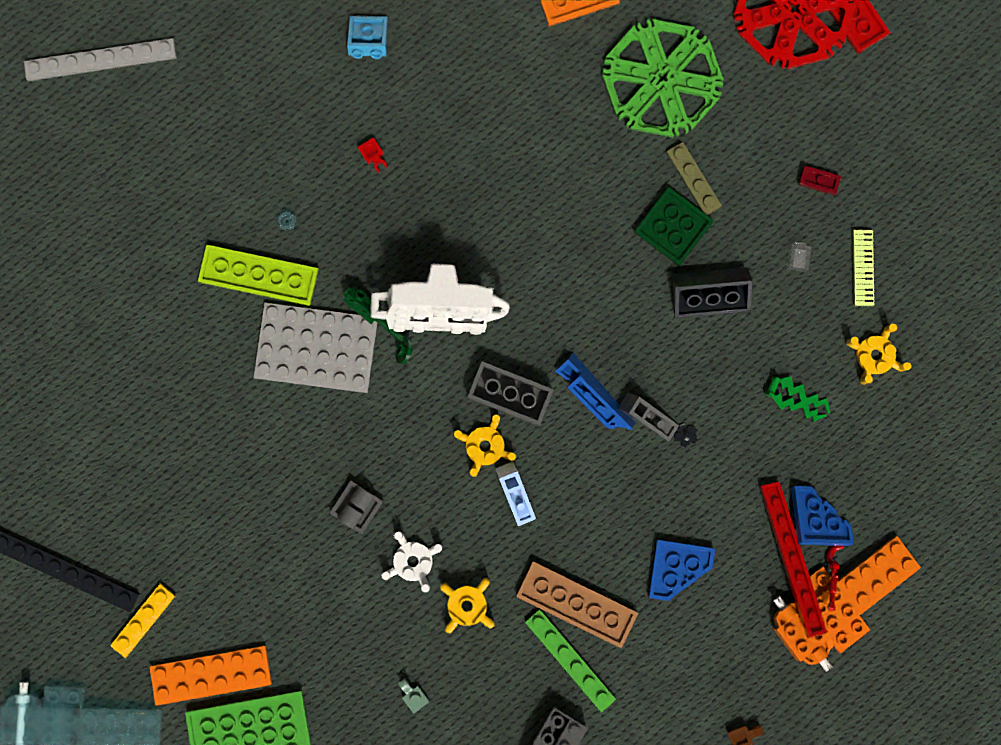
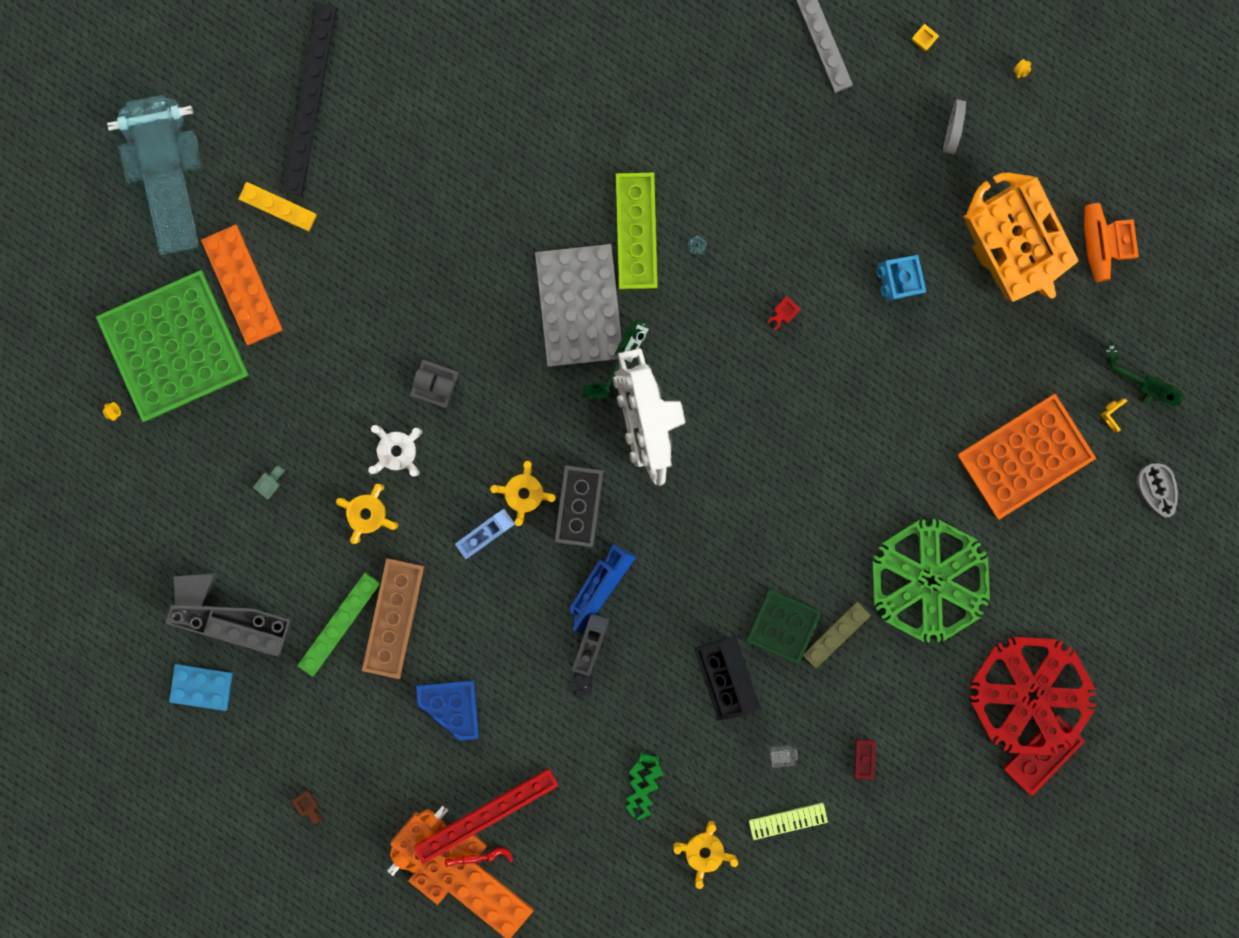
camera: 80 degrees right, 5 degrees up
blue plate [791,486,854,546] -> none

